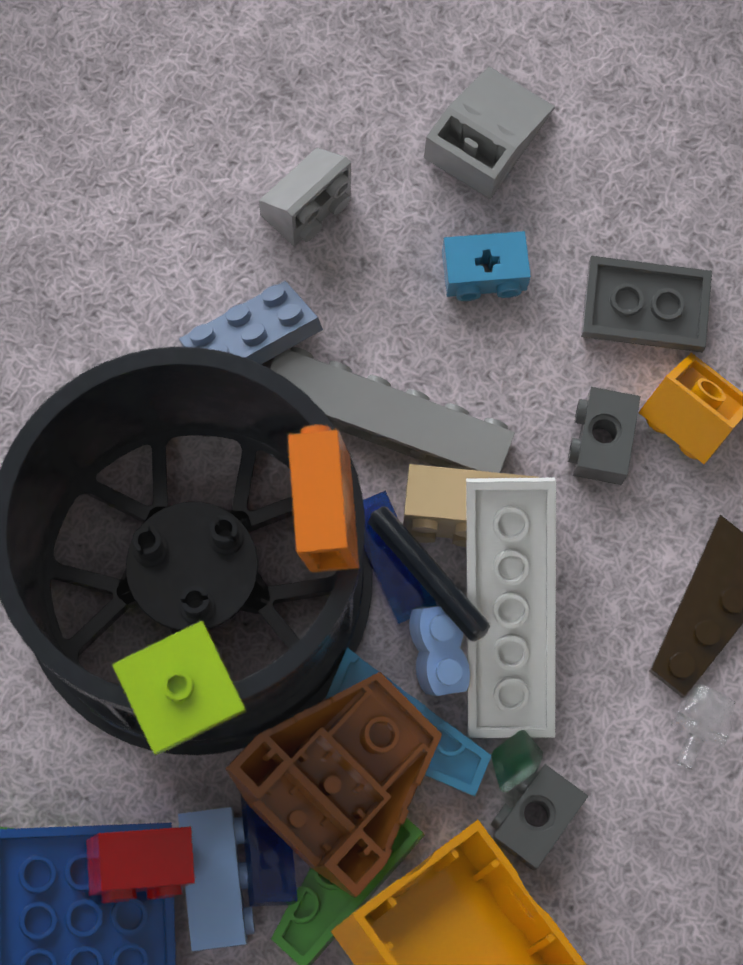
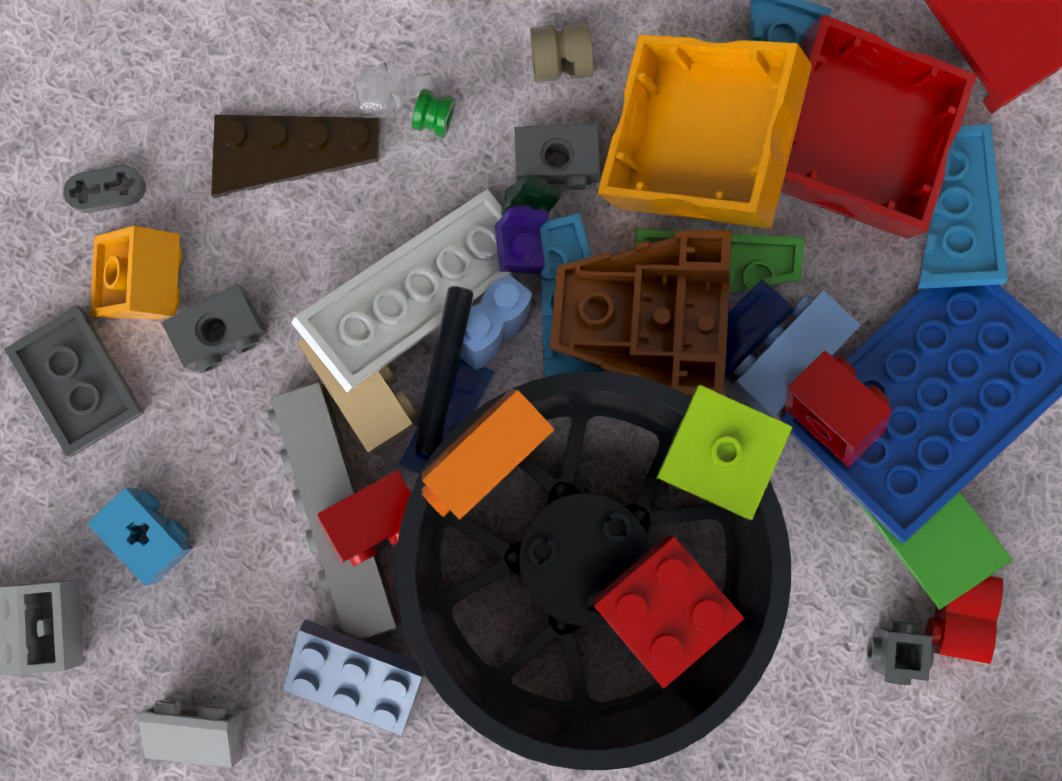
camera: 125 degrees left, 10 degrees up
none -> red brick [316,470,411,567]
none -> green wheel [412,89,456,138]
none -> dark purple bracket [495,205,548,274]
none -> dark tan wheel [530,22,593,82]
none -> red brick [591,535,745,689]

